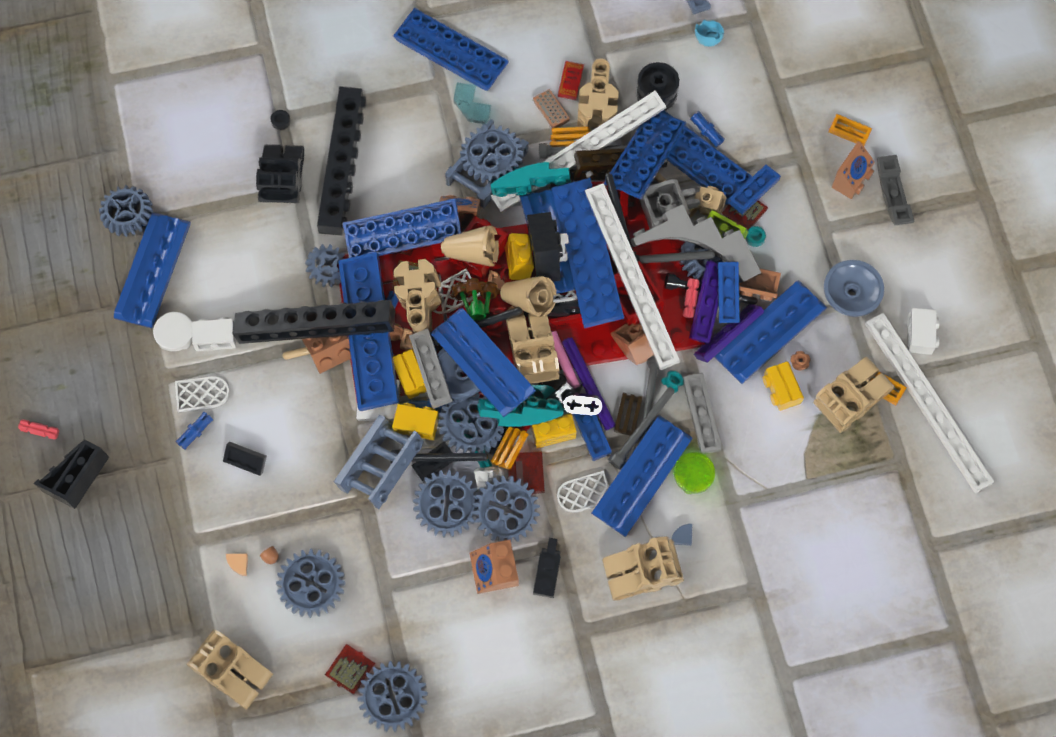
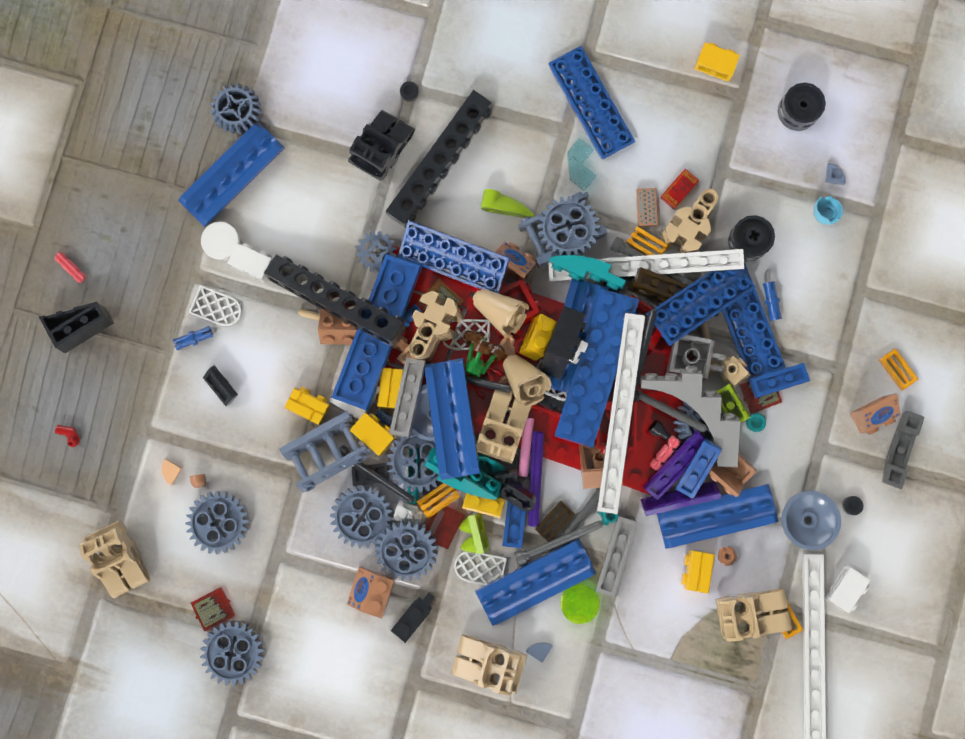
camera: 35 degrees right, 15 degrees up
none -> red arm [55,425,80,447]
none -> yellow brick [284,386,331,425]
none -> lime tile [459,513,490,555]
none -> lime piece [481,189,534,218]
none -> black tile [842,496,864,515]

